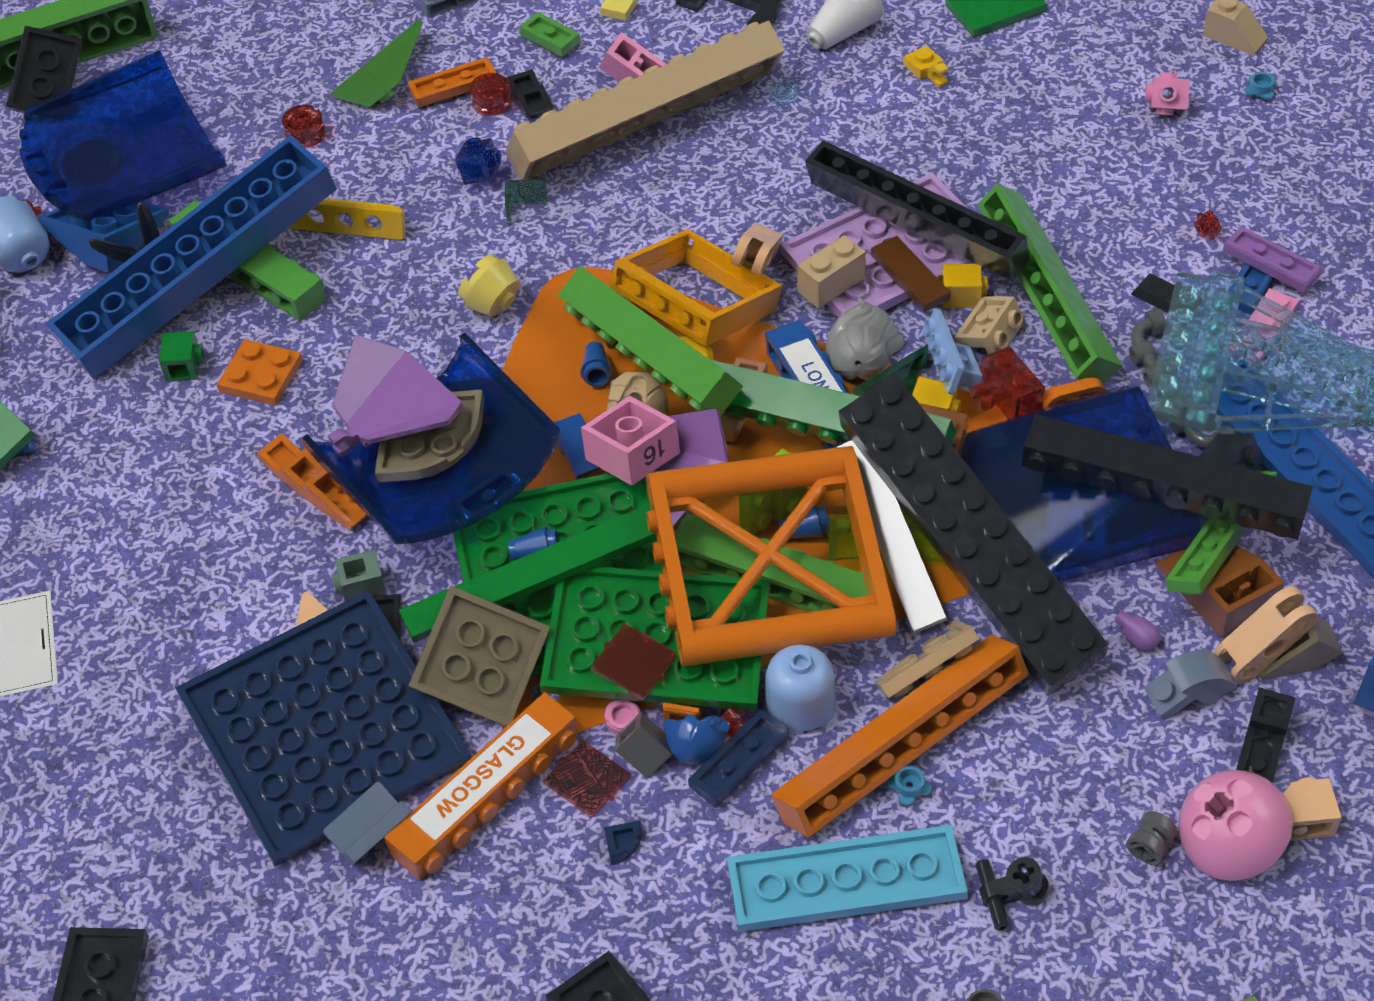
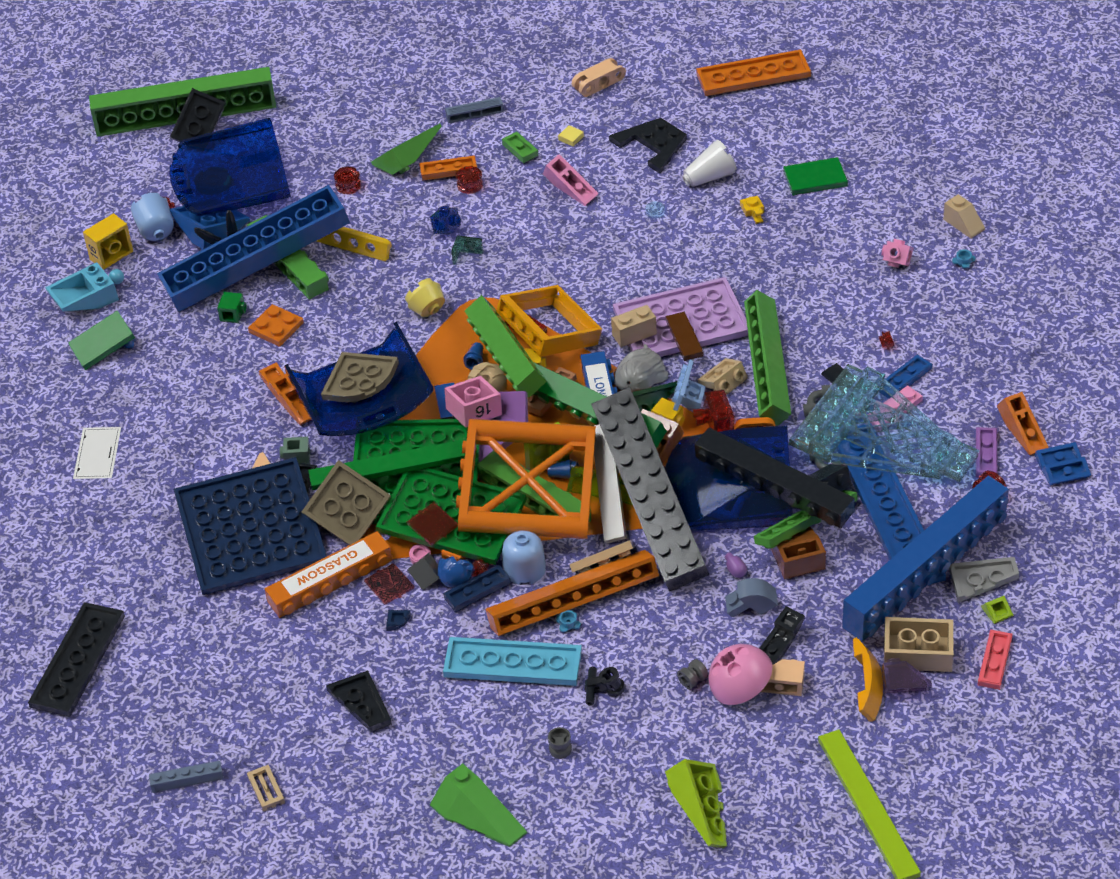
camera: 15 degrees right, 5 degrees down
sand blue panel [323,782,411,865] -> none
medium lavender panel [328,334,463,457] -> none
tan brick [505,20,785,183] -> none
black slope [506,69,553,118] -> none
blue cone [508,527,560,561] -> none
light nougat piece [731,222,784,276] -> none
black brick [805,140,1030,281] -> none
yellow brick [942,264,988,308] -> none
light nougat piece [1214,586,1319,684] -> none
medium lavender tile [1223,226,1323,293] -> none
dark tan slope [1259,618,1343,680] -> none

